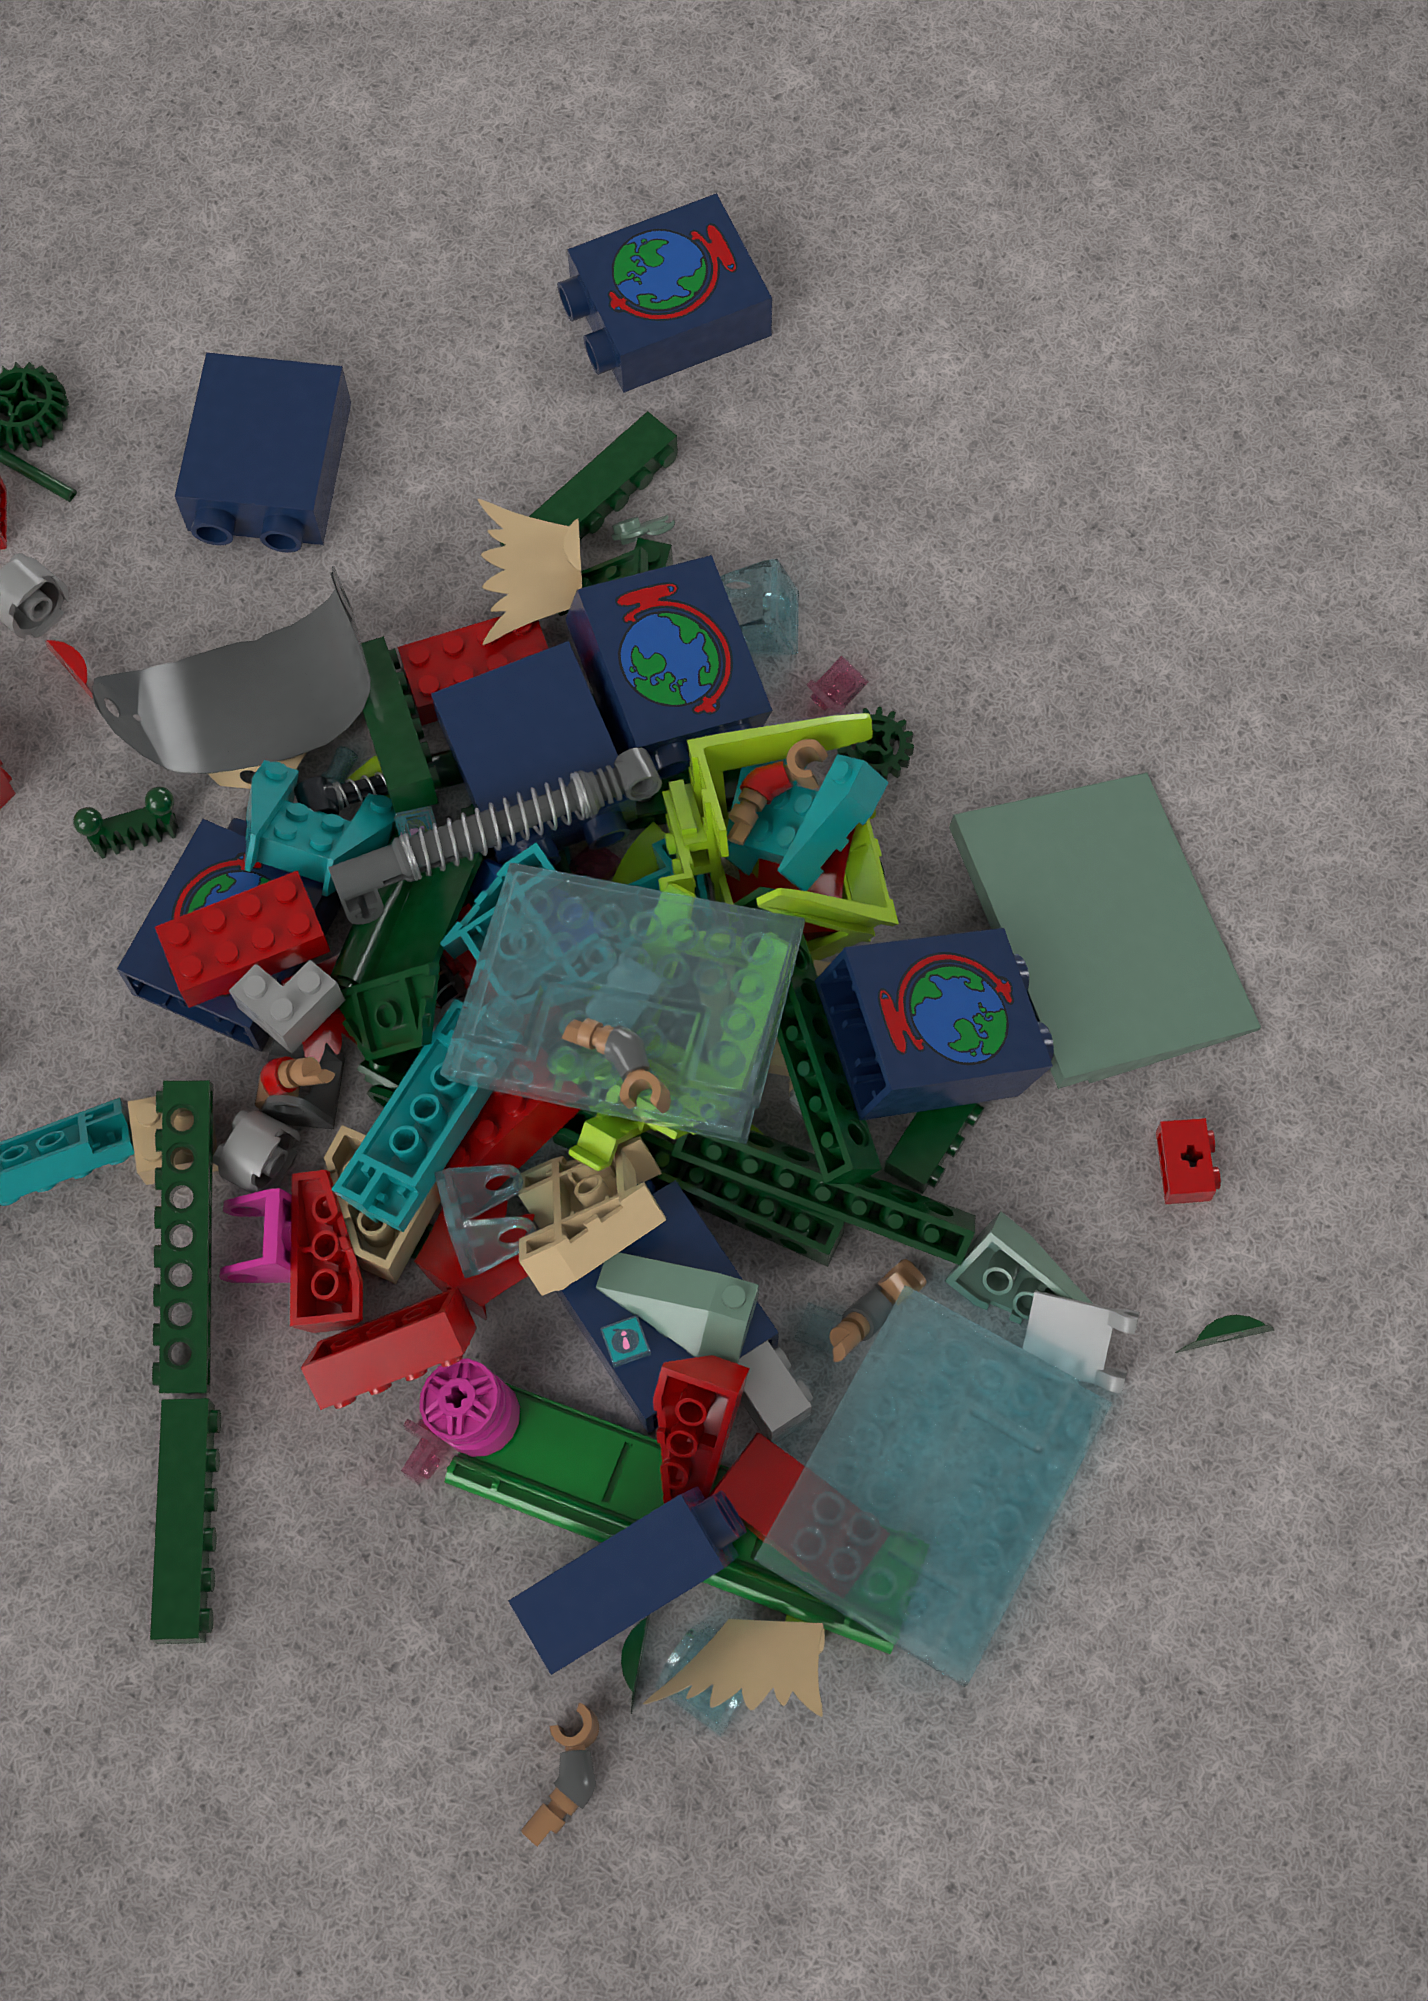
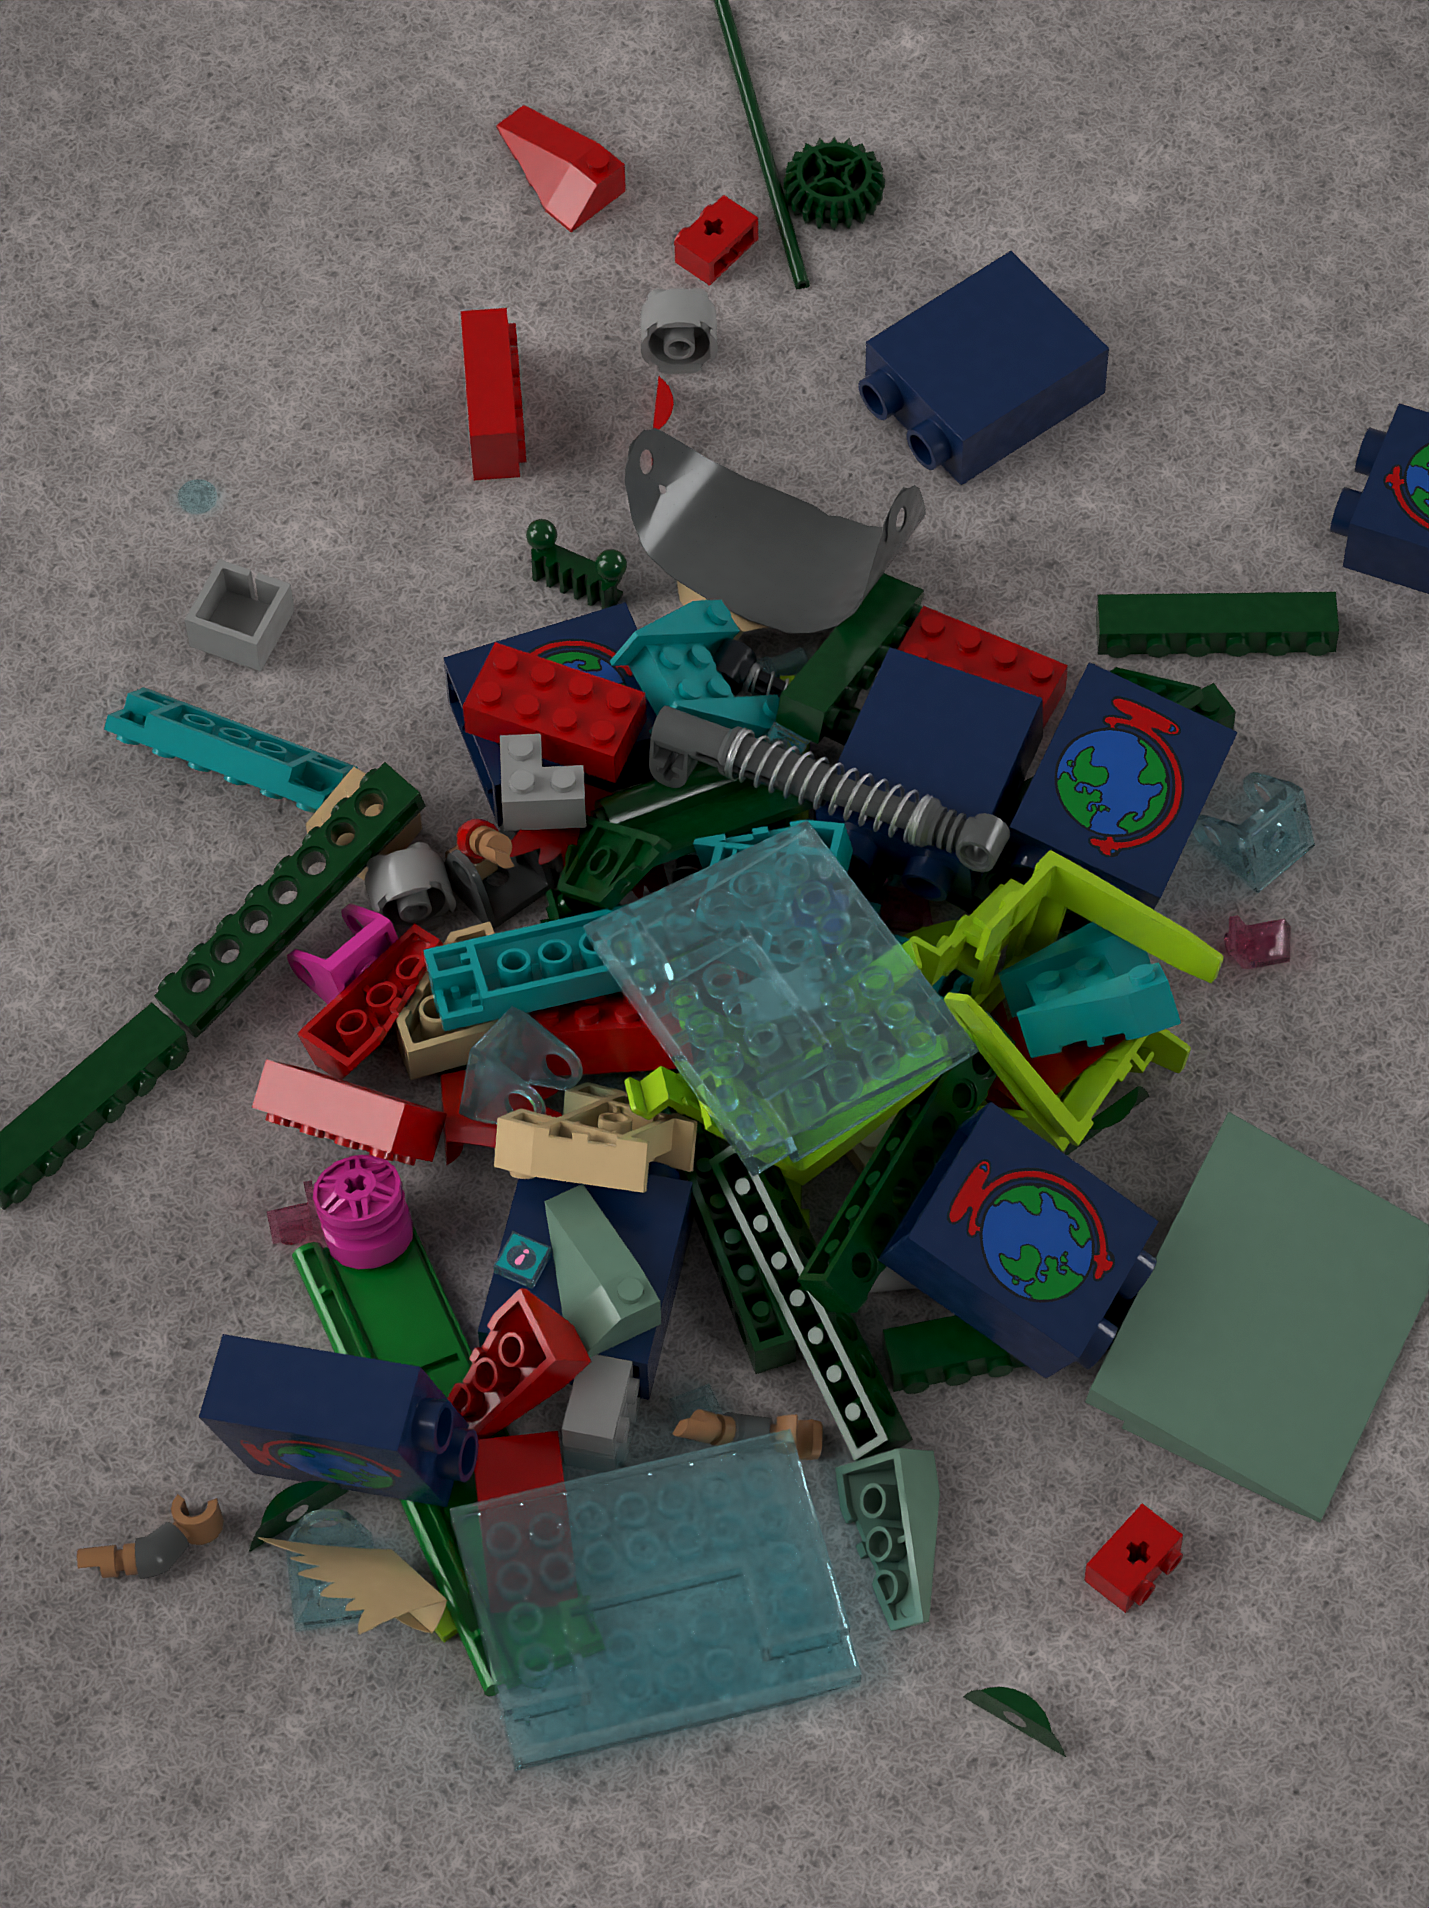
camera: 45 degrees right, 10 degrees down
tan piece [478,499,582,645] -> none
medium nougat piece [561,1018,671,1114] -> none
sand green plate [611,515,675,545] -> none
medium nougat piece [727,739,828,845] -> none
dark green gear [837,707,914,780] -> none
light grey flag [1019,1290,1140,1394] -> none

